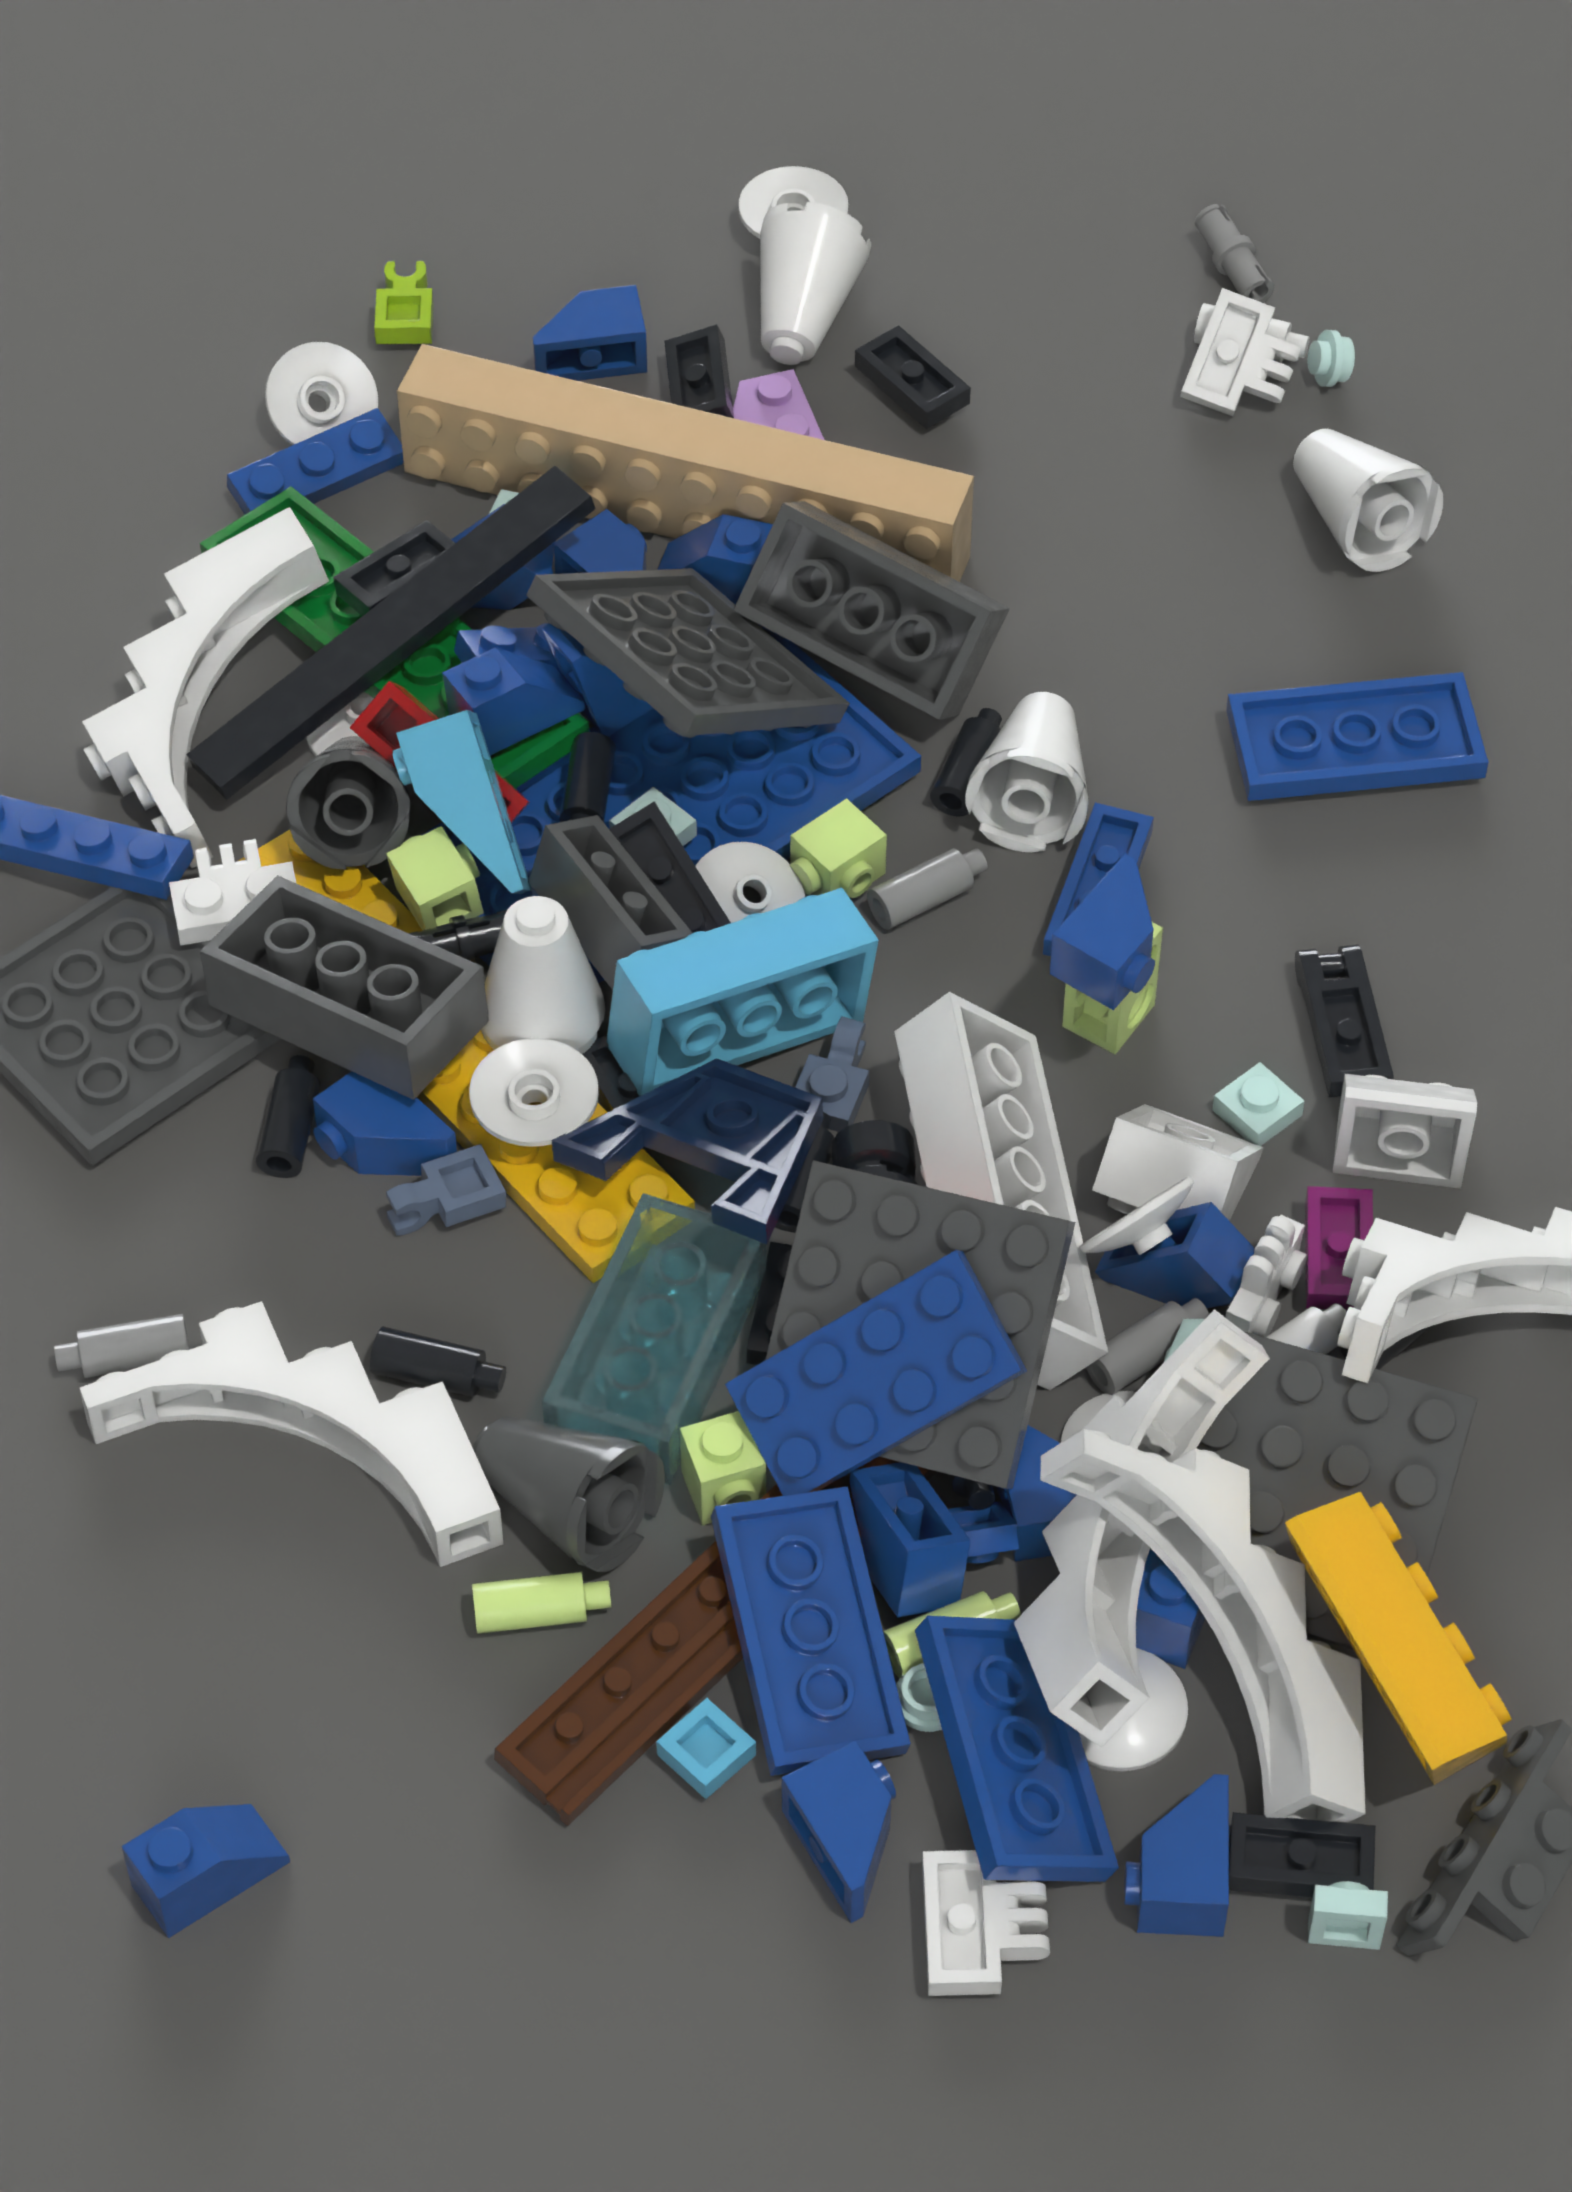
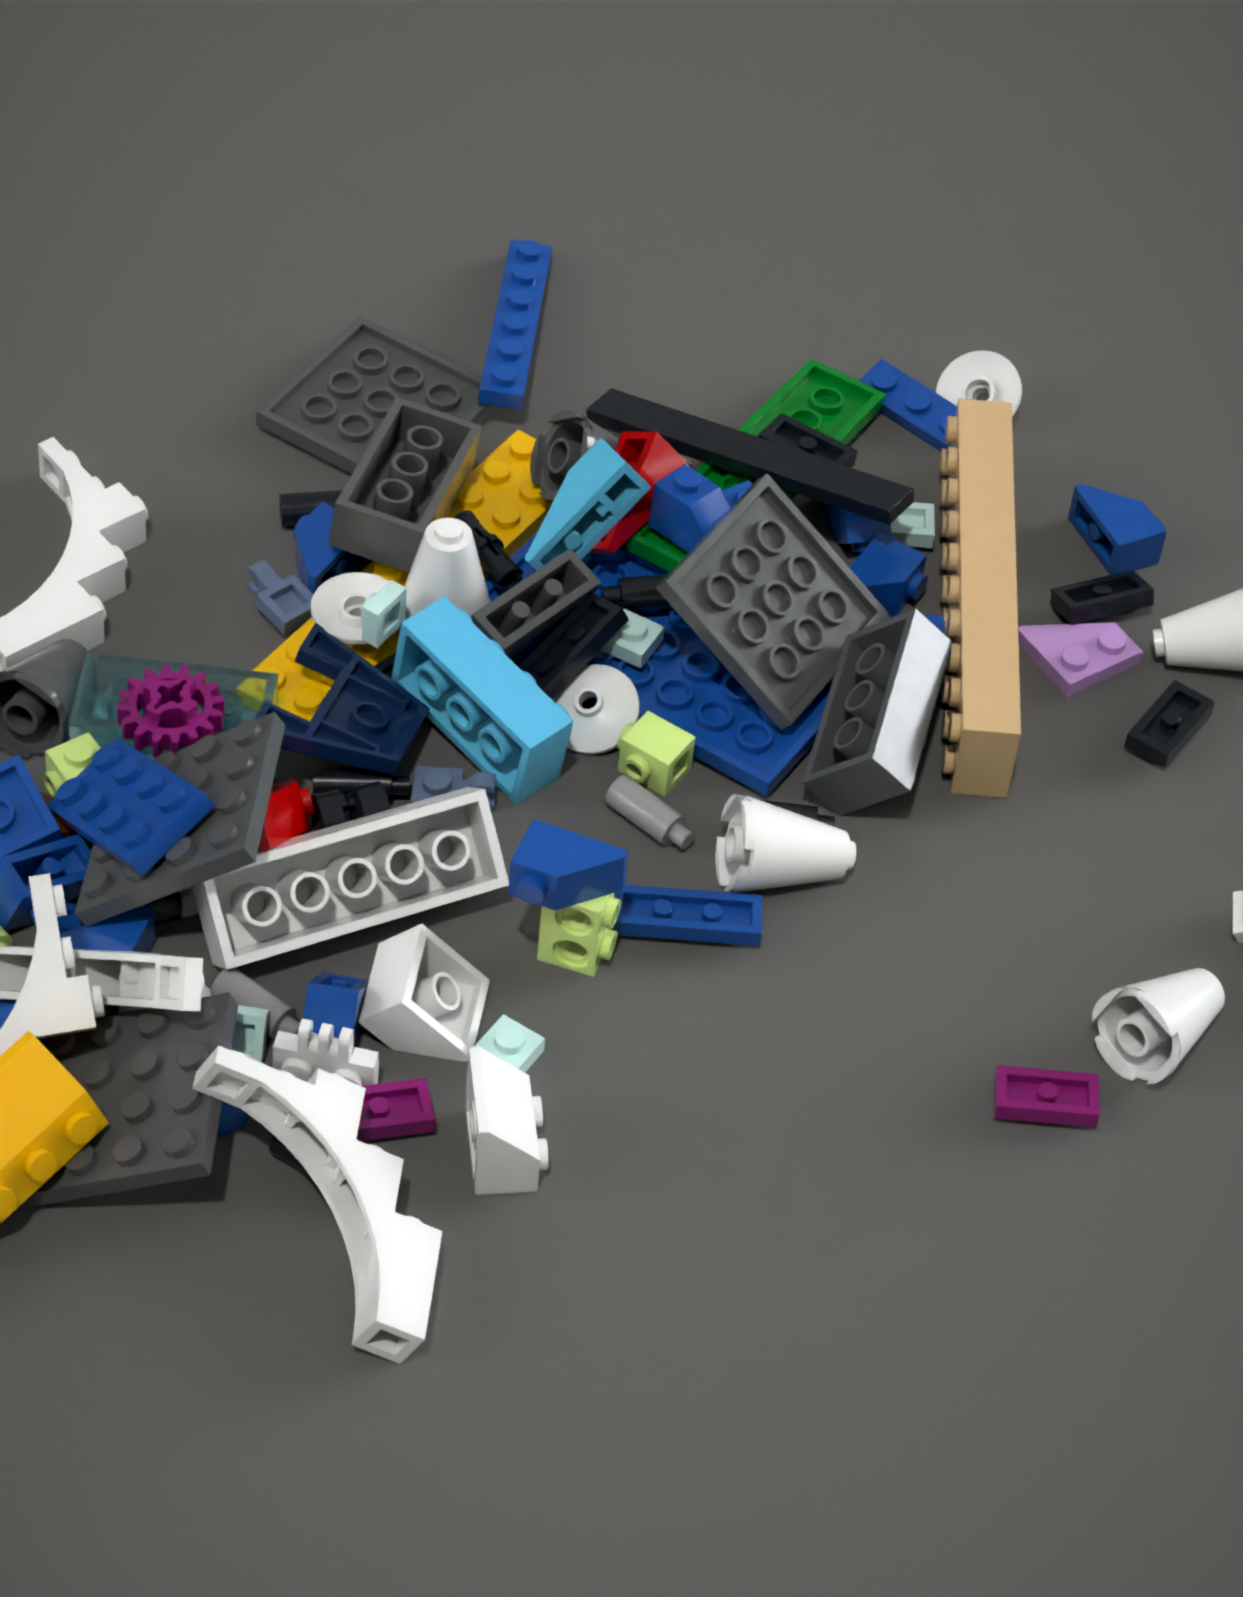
camera: 70 degrees right, 5 degrees down
light grey cylinder [54,1314,189,1378] -> none
white arch [82,507,329,868] -> none
white hinge [169,839,297,946] -> none
black cylinder [370,1326,506,1397] -> none
lime plate [374,261,434,344] -> none
yellowish green brick [386,826,484,931] -> none
white dish [1079,1176,1194,1255] -> none
blue plate [1226,672,1489,801] -> none
black plate [1295,944,1394,1097] -> none
none -> magenta gear [117,664,225,757]
none -> light aqua plate [360,580,407,648]
none -> magenta plate [994,1065,1100,1128]

